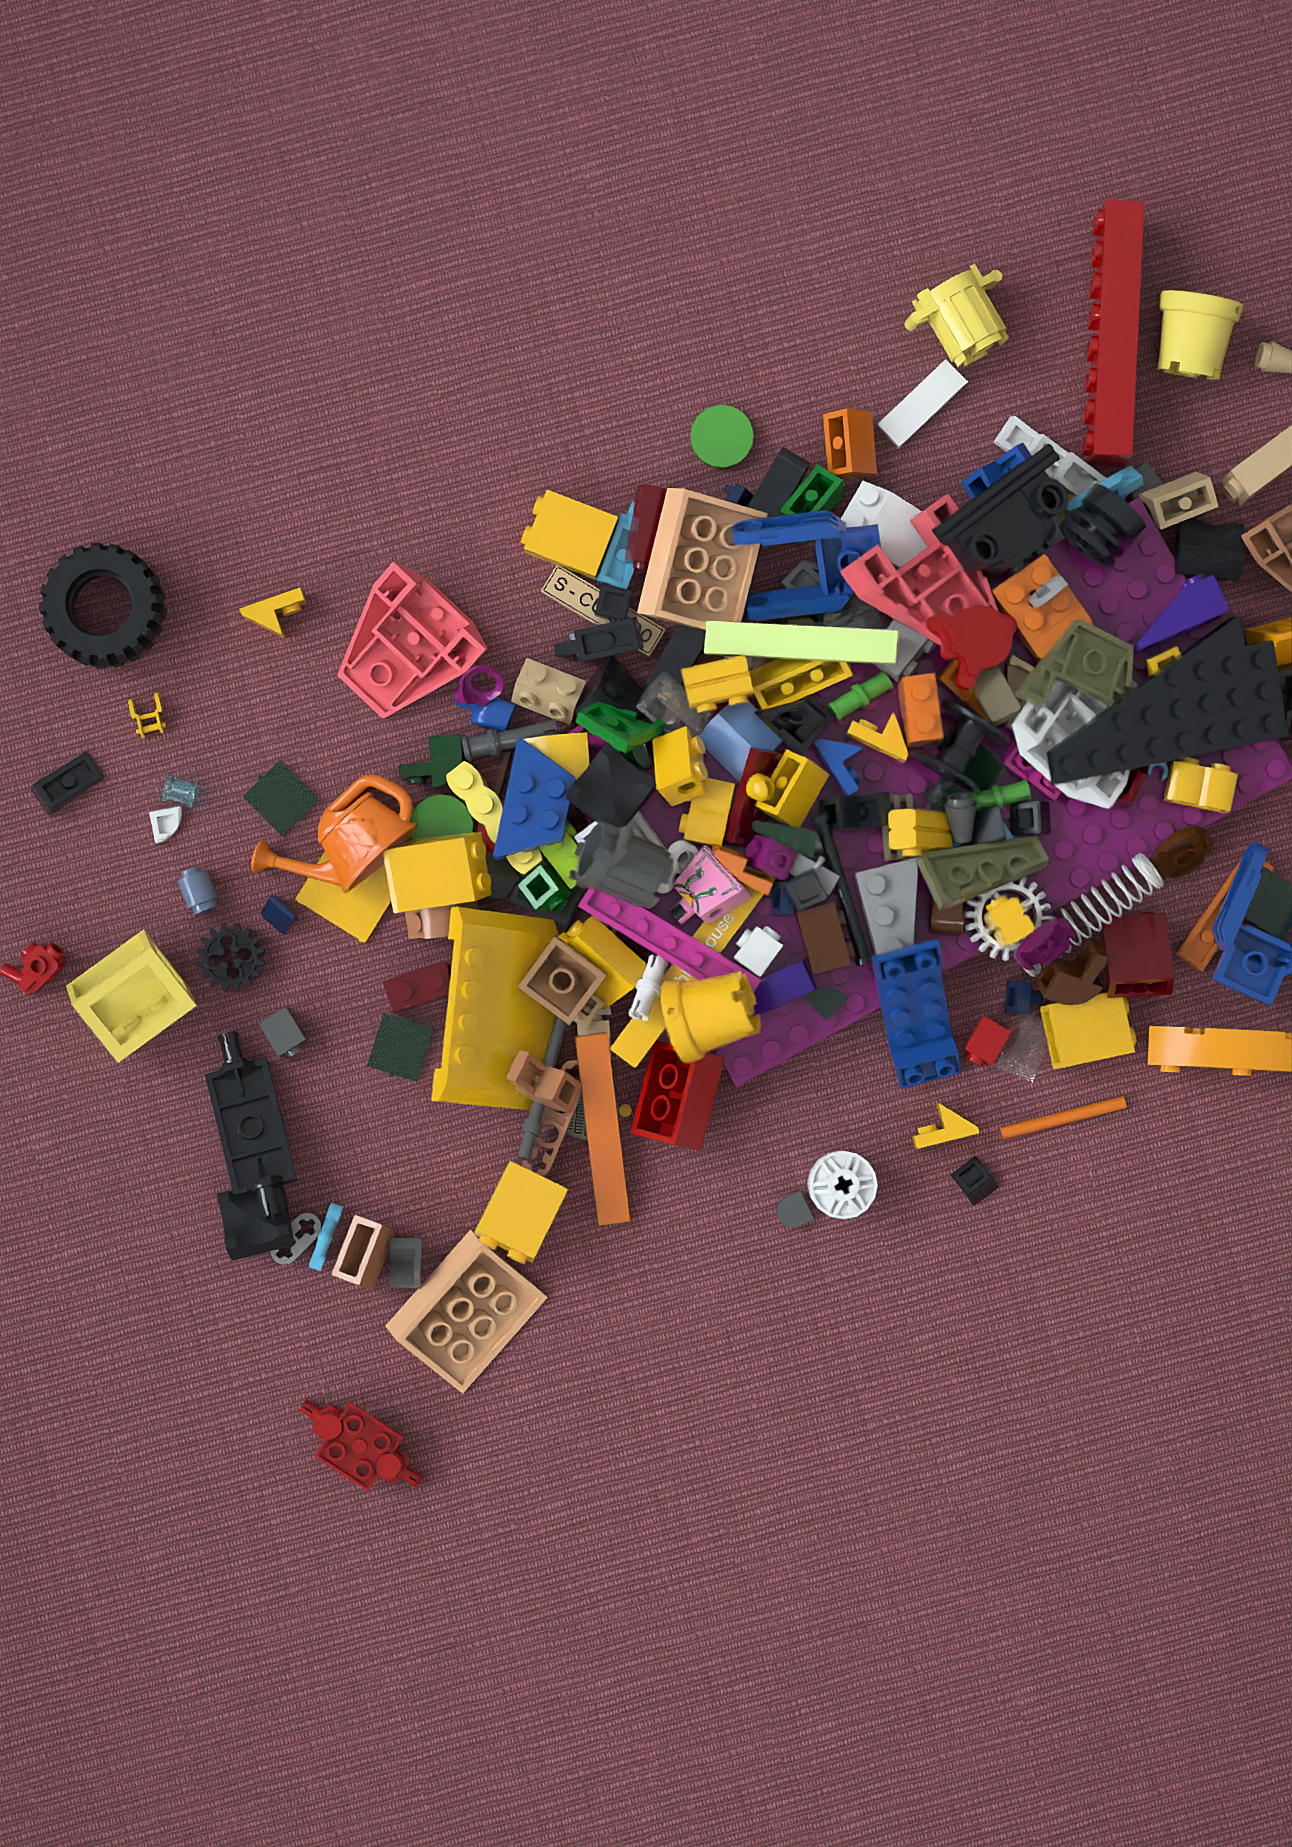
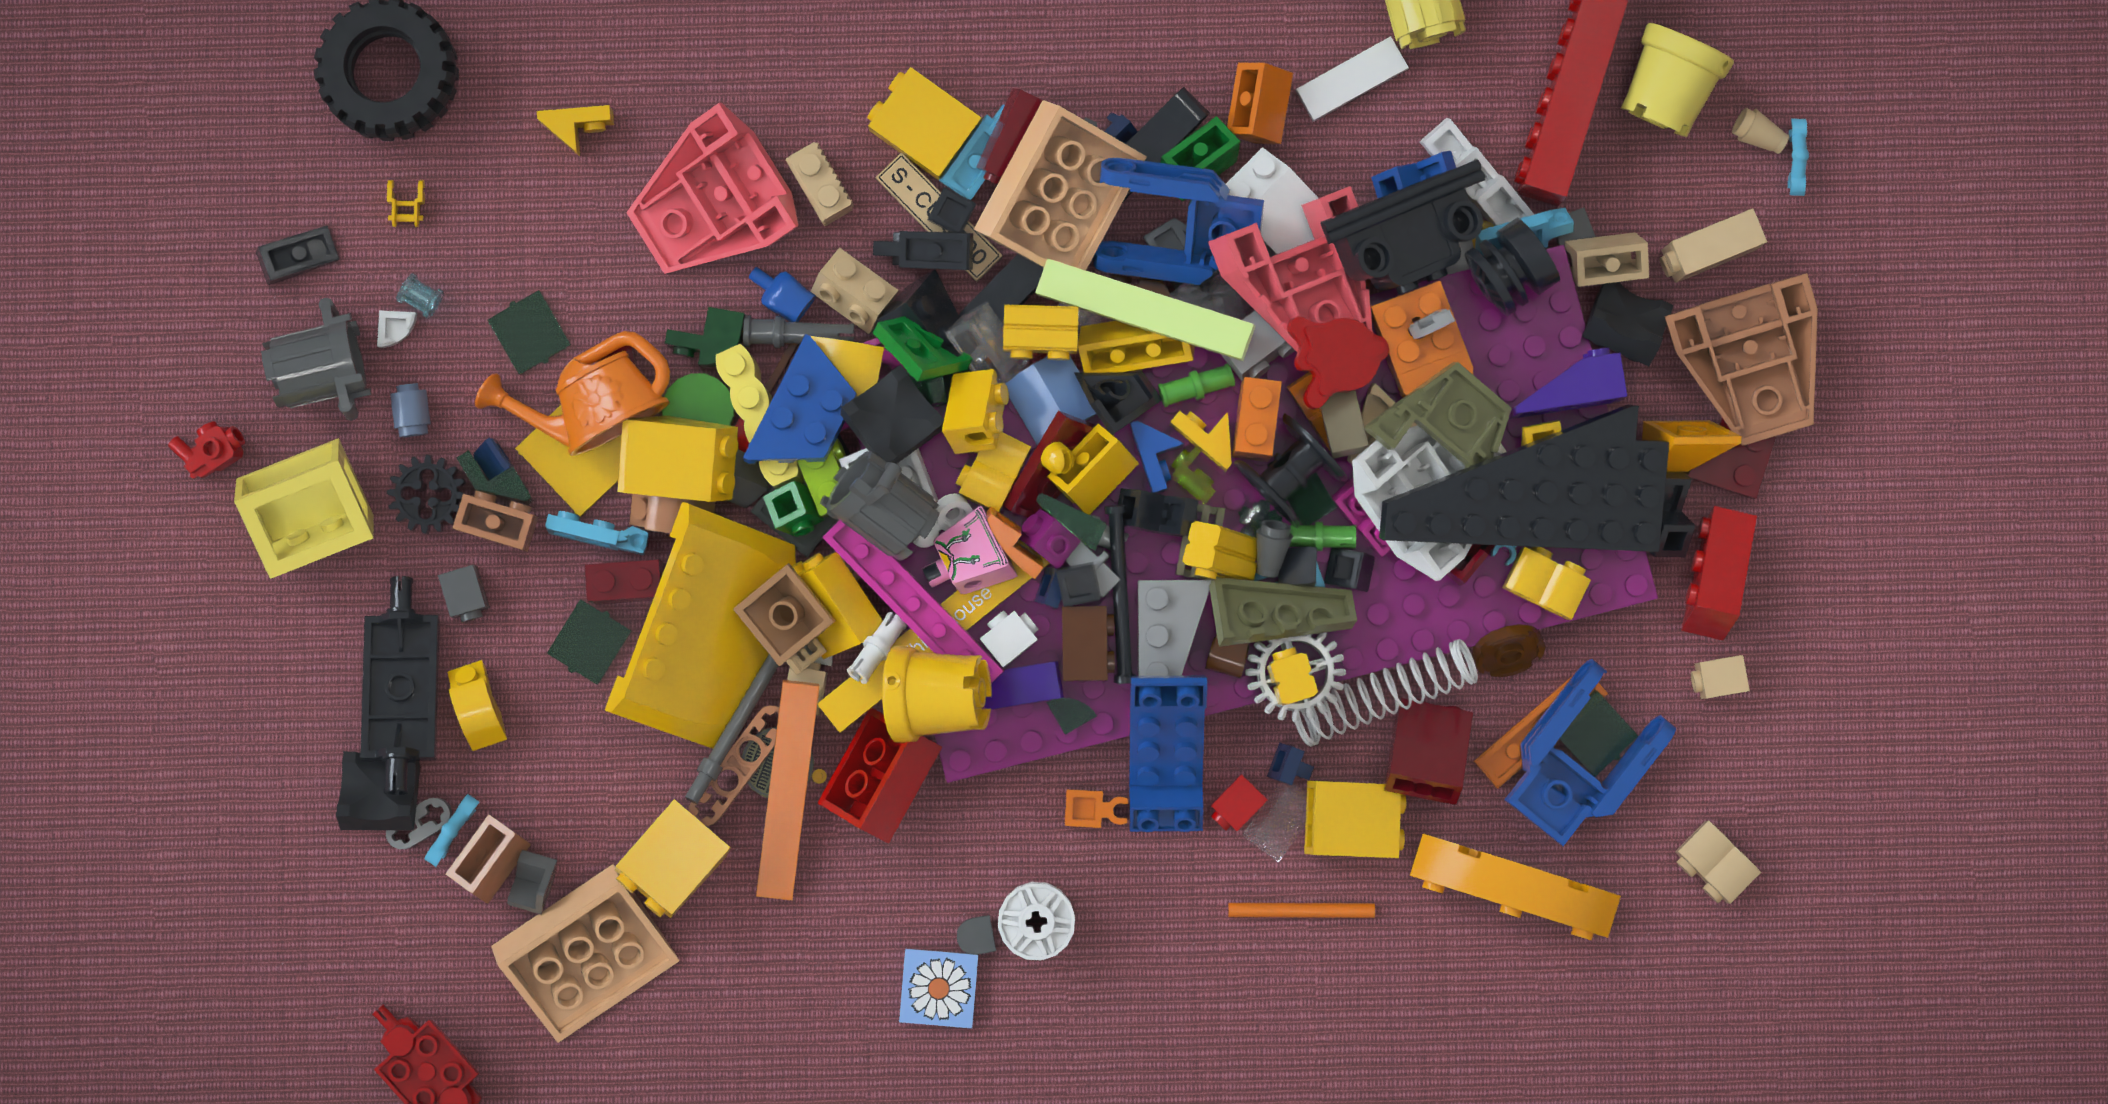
camera: 10 degrees right, 0 degrees up
magenta piece [453,665,504,706] -> none
nougat brick [506,1050,582,1113] -> none
bright green tile [690,405,754,469] -> none
yellow slope [912,1103,979,1149] -> none
black slope [950,1156,998,1205] -> none
magenta tile [1015,918,1076,970] -> none
reddish brown brick [1035,937,1108,1005] -> none
none -> dark grey container [261,298,372,421]
none -> yellow brick [447,660,507,751]
none -> nougat brick [452,490,539,552]
none -> clear green slope [456,450,534,505]
none -> medium azure hinge [545,511,649,555]
none -> tan brick [786,142,854,226]
none -> tile [899,948,978,1028]
none -> orange plate [1065,789,1128,828]
none -> clear neon green bracket [1171,446,1216,505]

